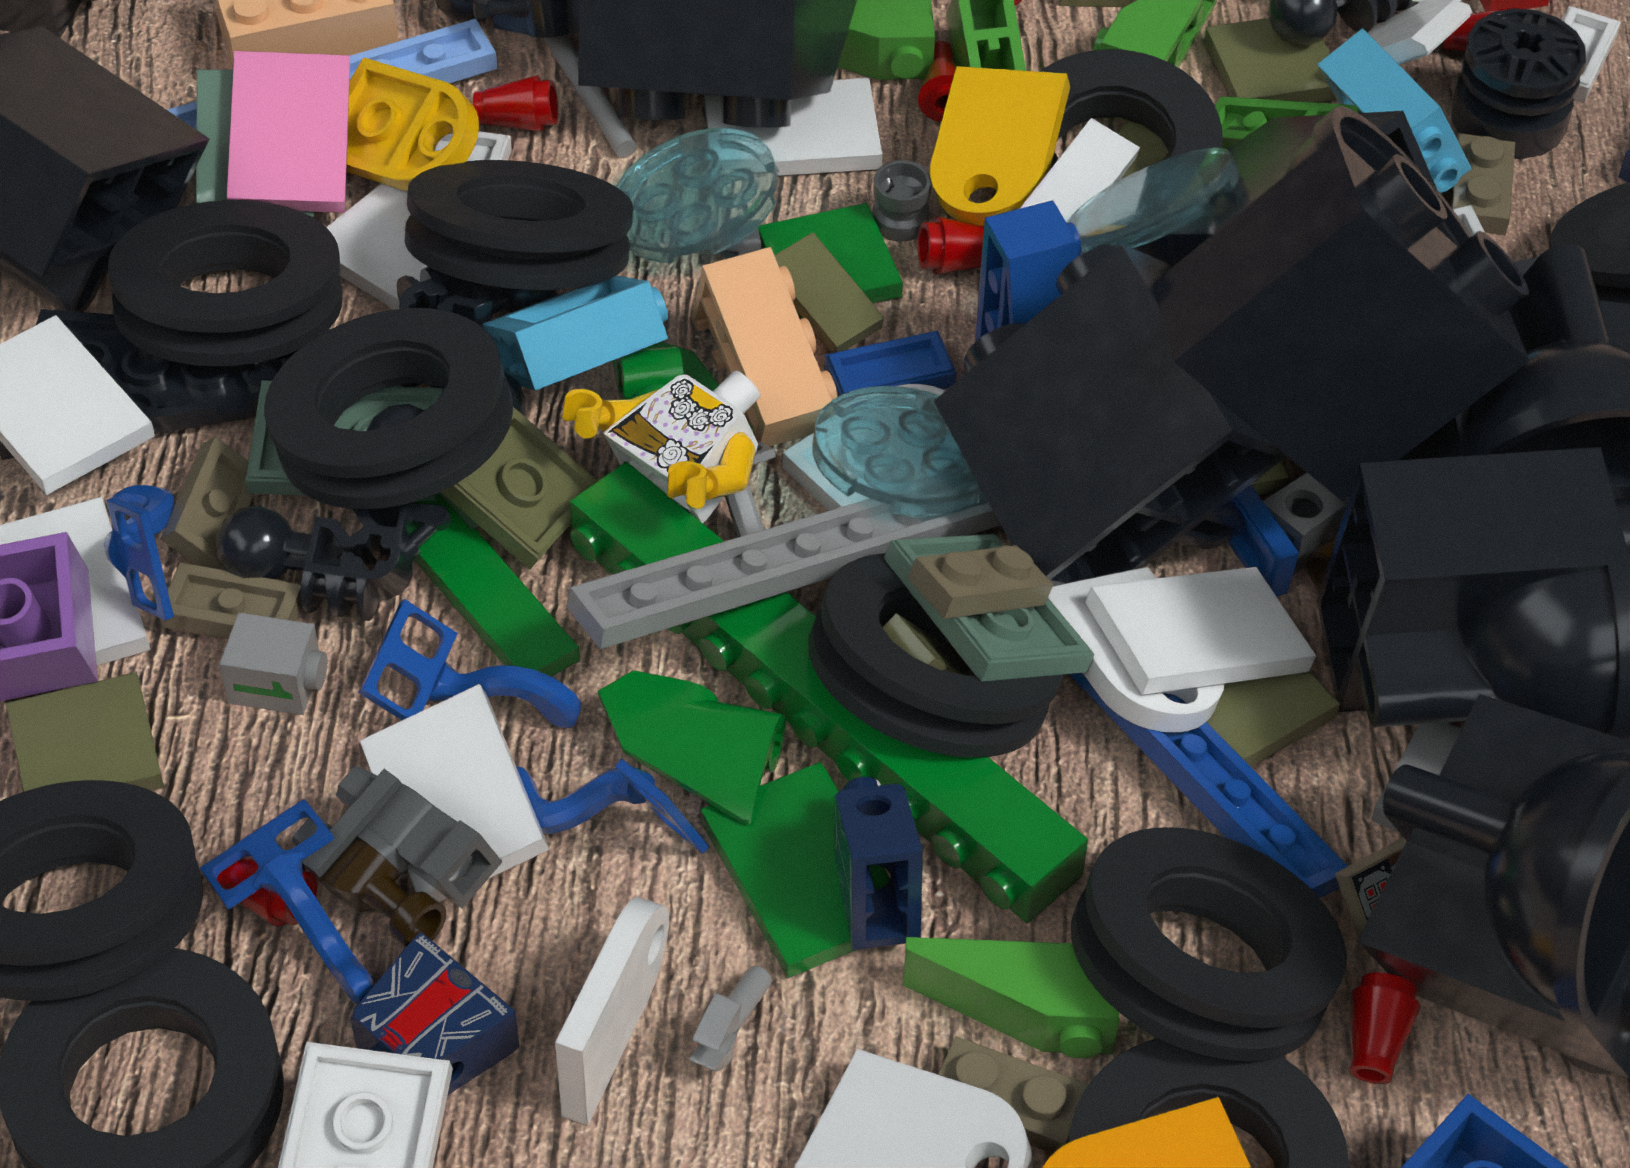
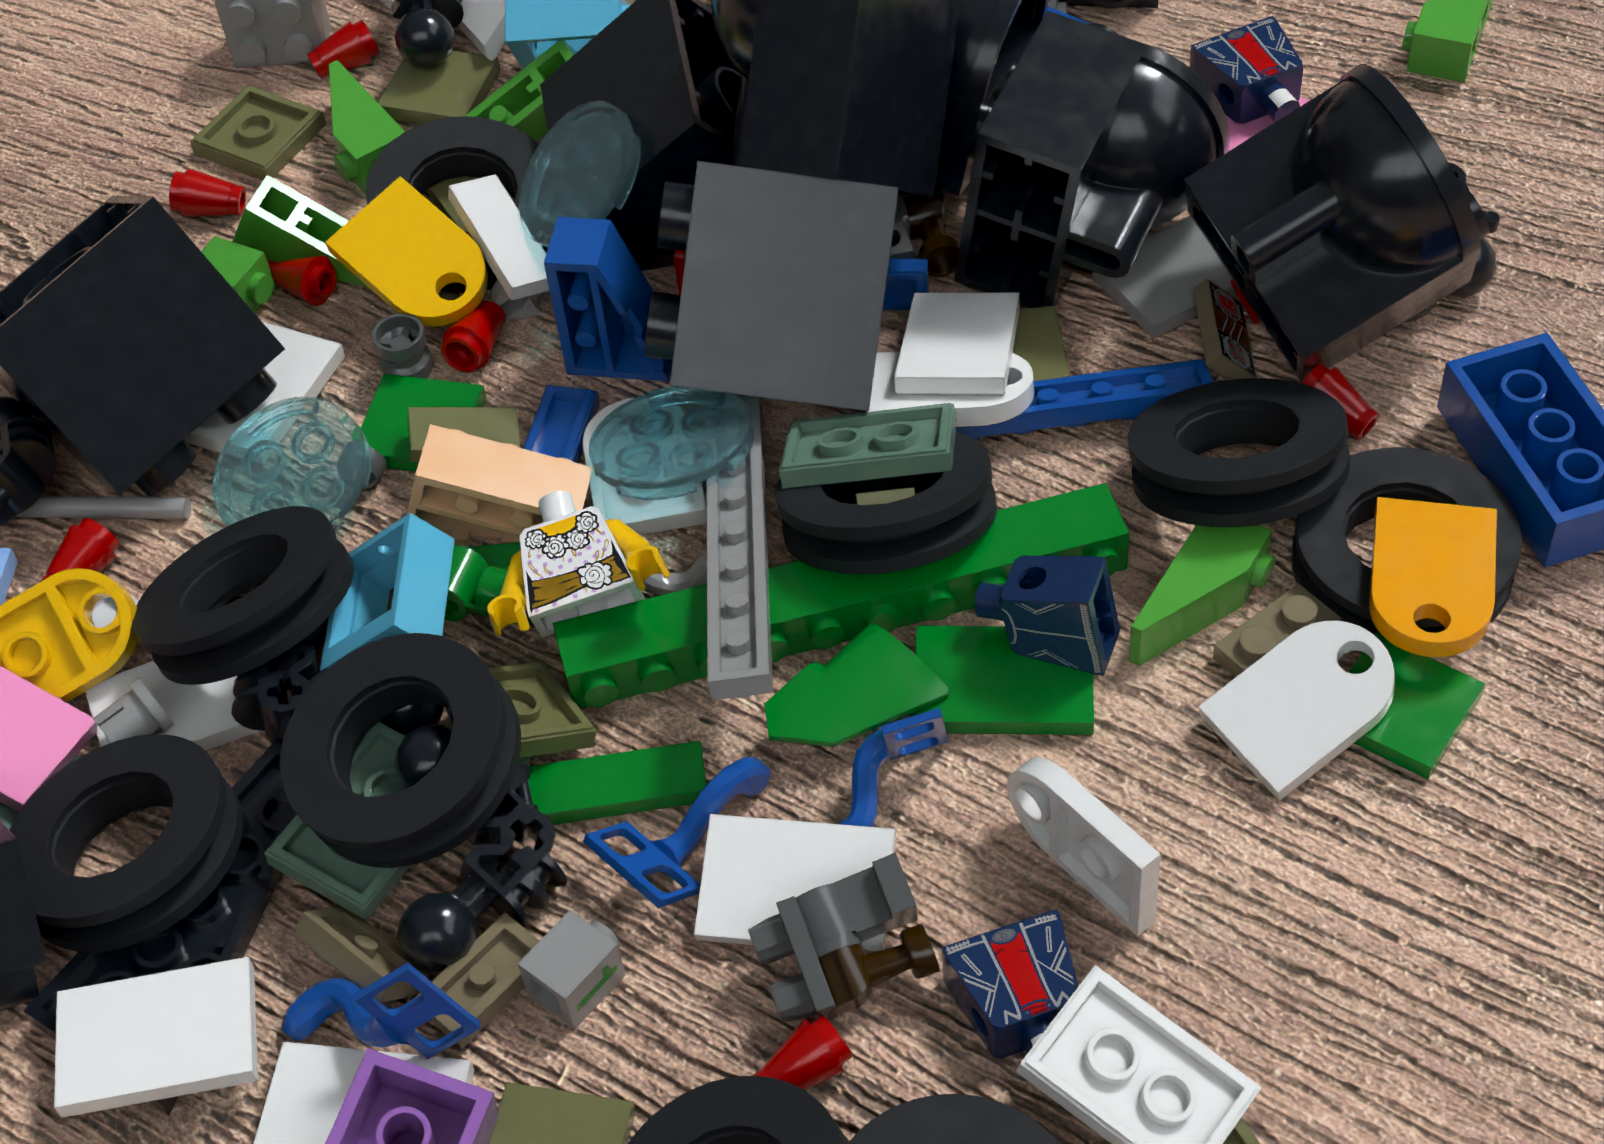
camera: 55 degrees left, 0 degrees up
blue piece [200,799,375,1005] -> none
light grey bar [689,966,771,1071] -> none
dark tan plate [908,545,1054,619] -> none
none -> light grey bush [93,678,175,743]

